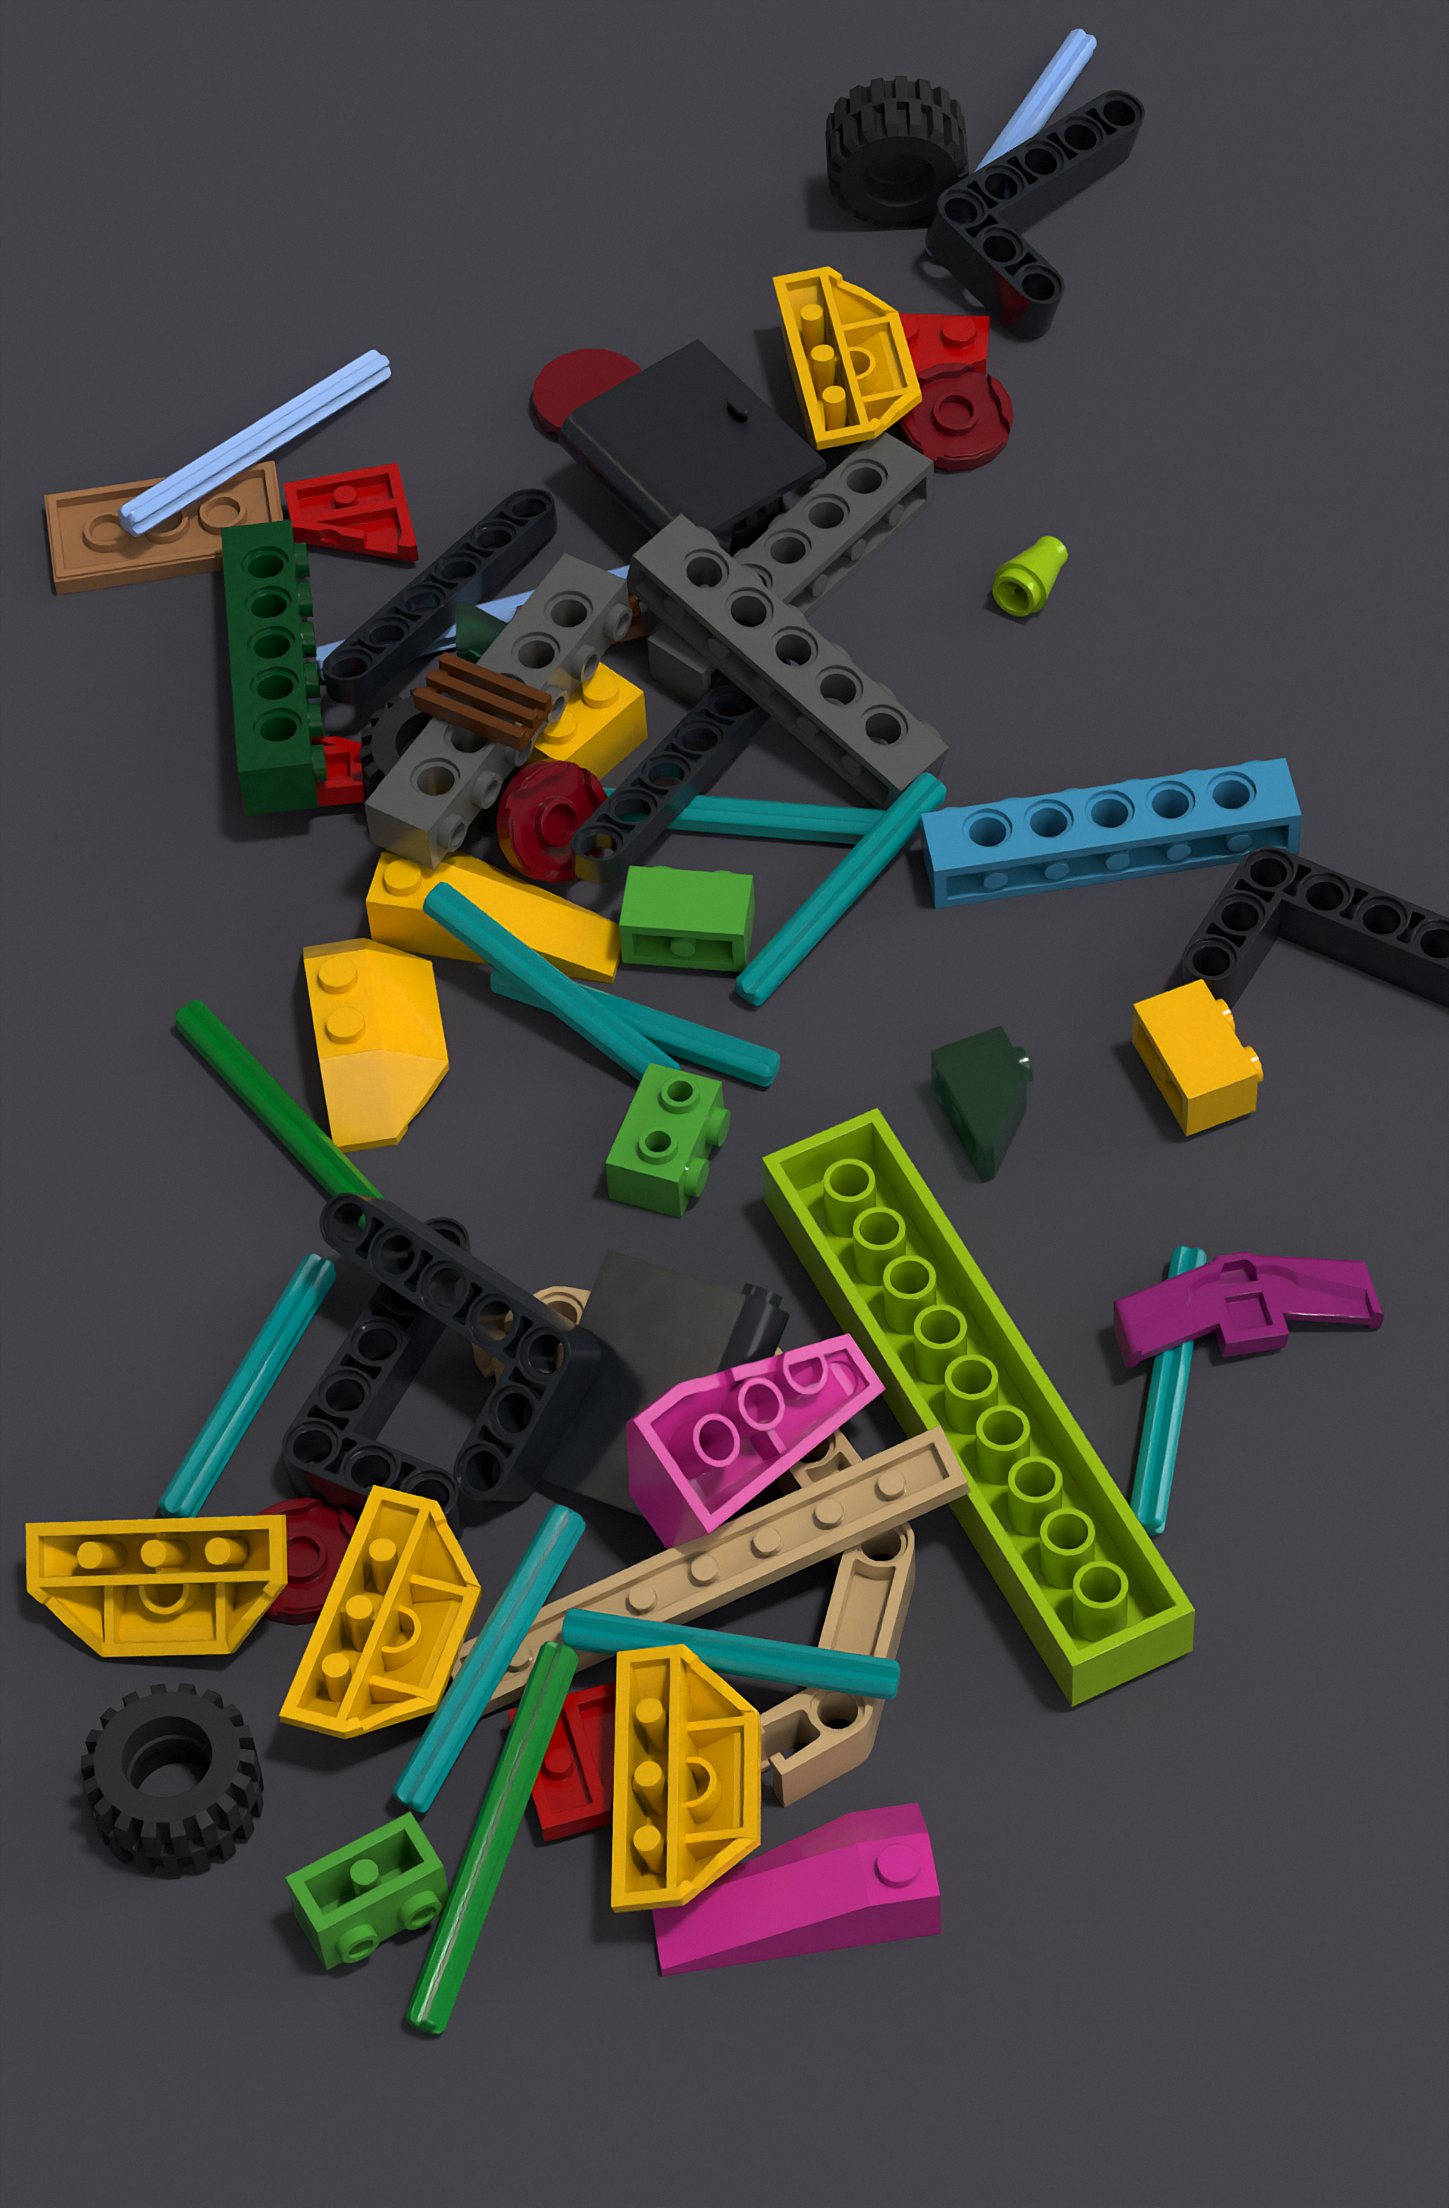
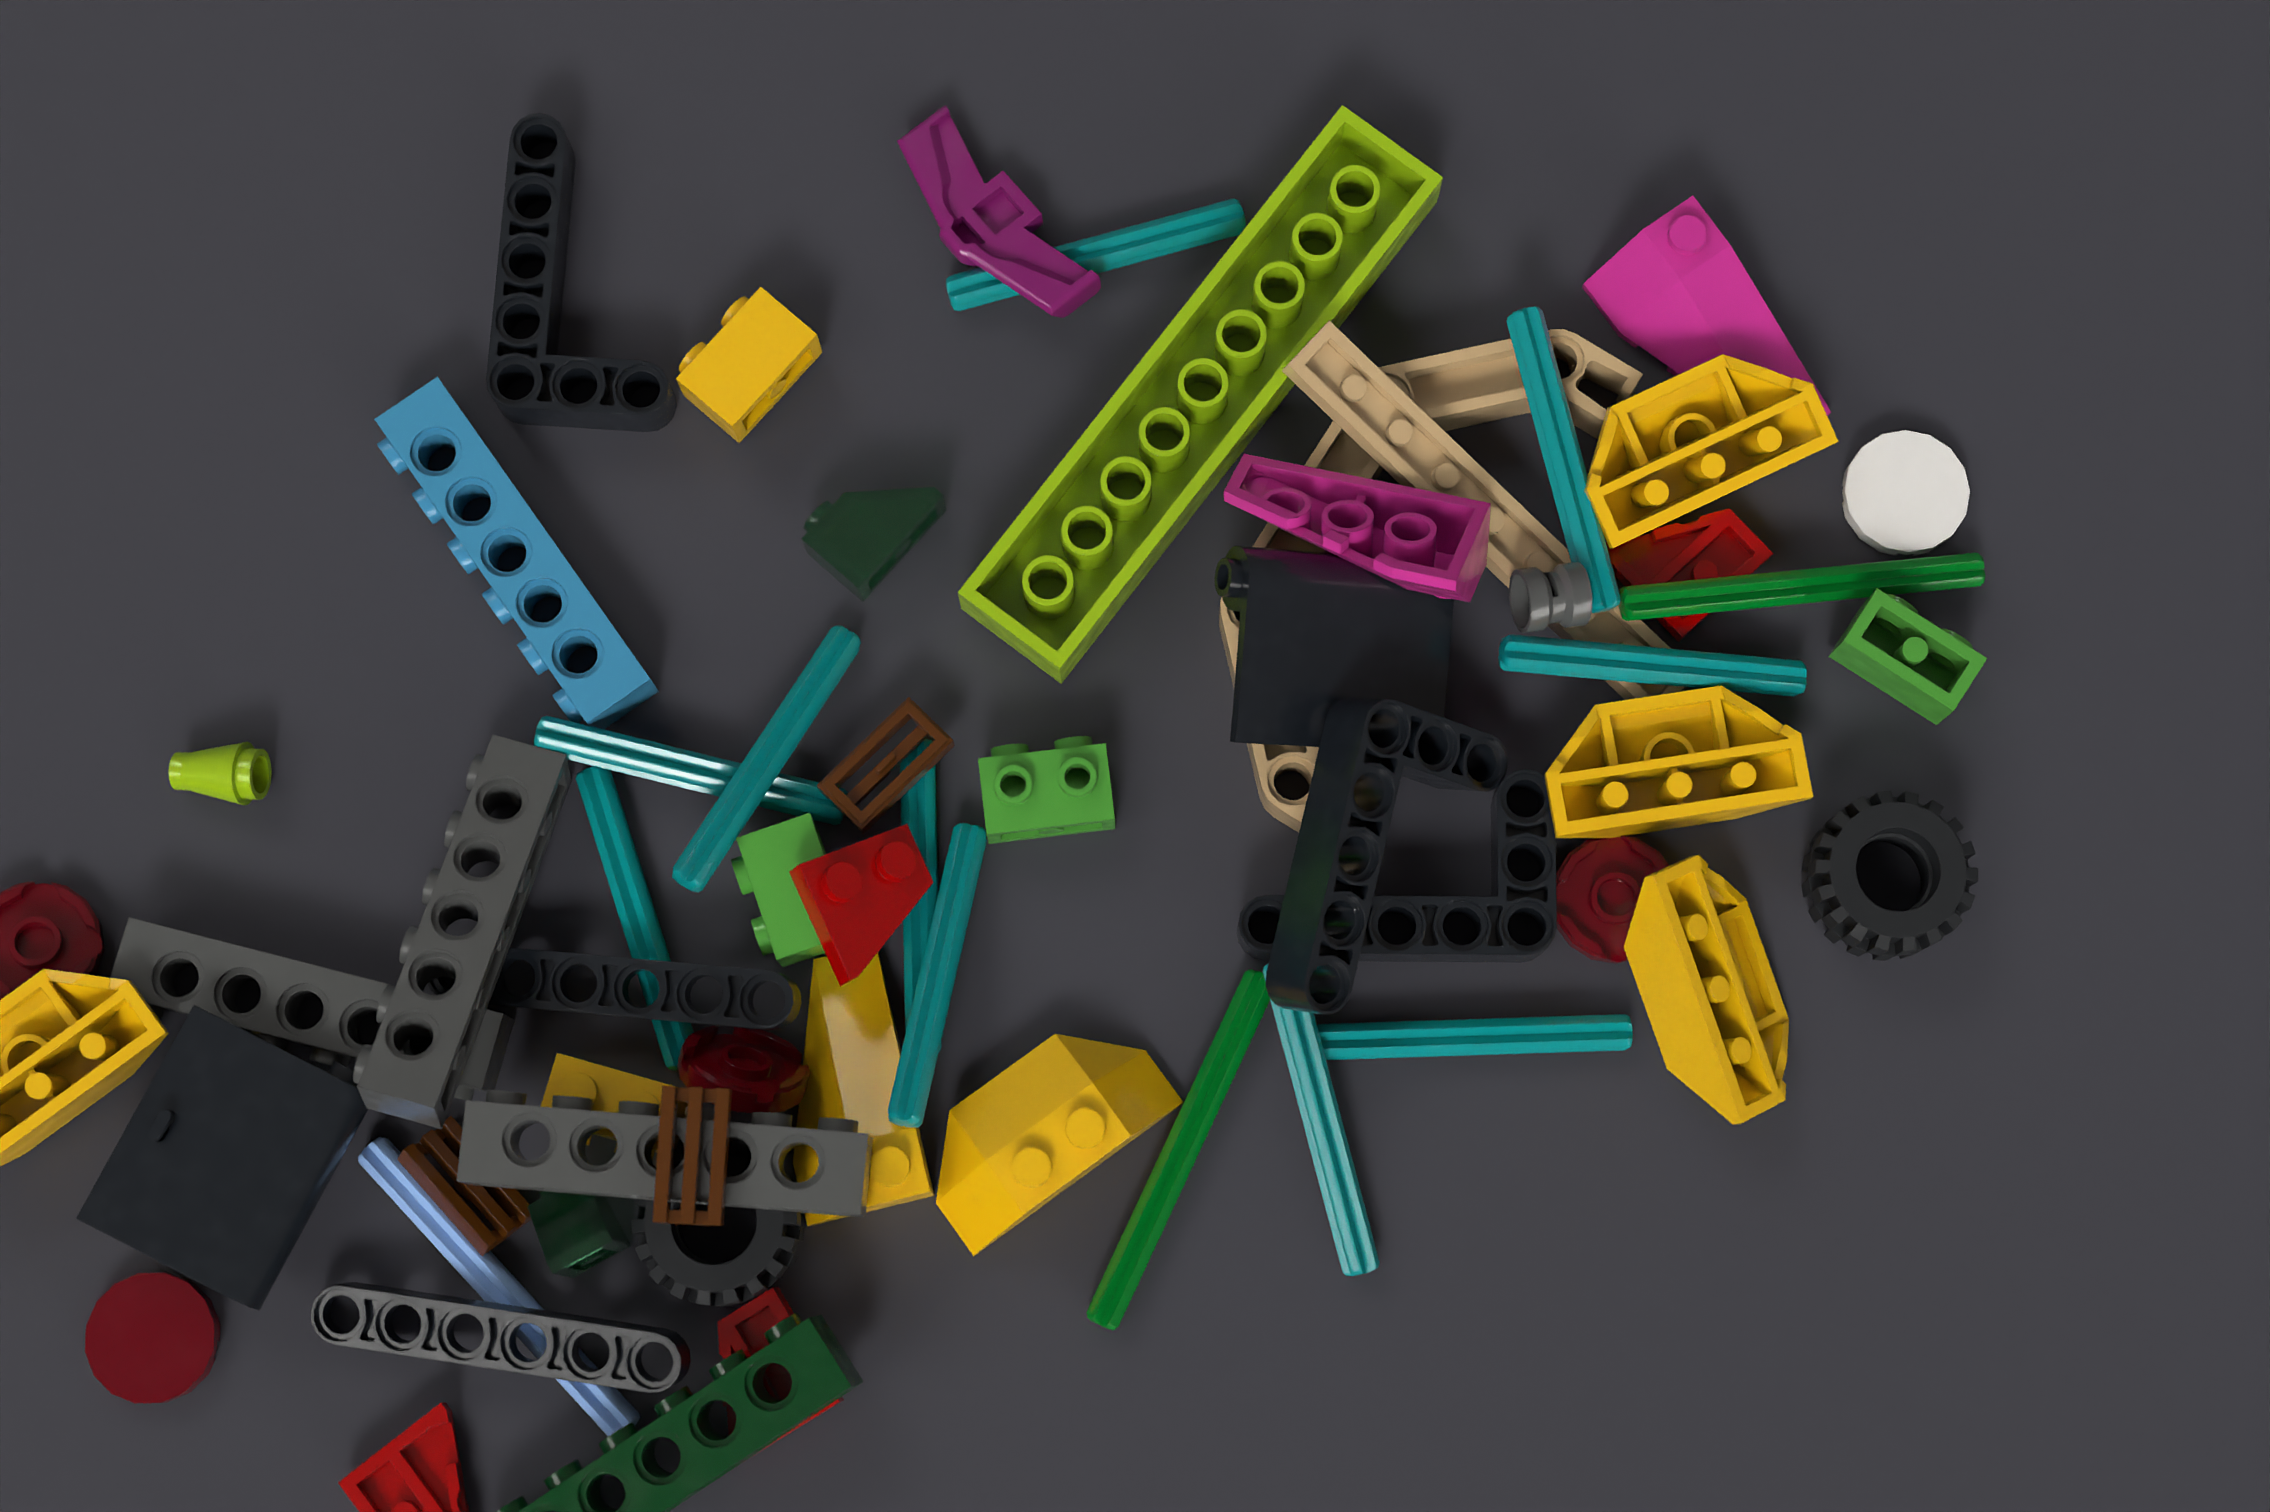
camera: 120 degrees left, 25 degrees up
none -> teal axle [672,625,861,892]
none -> red wing [789,824,933,986]
none -> reddish brown tile [817,697,955,834]
none -> teal axle [1263,964,1380,1276]
none -> dark grey wheel [1509,562,1592,633]
none -> white tile [1842,430,1970,556]

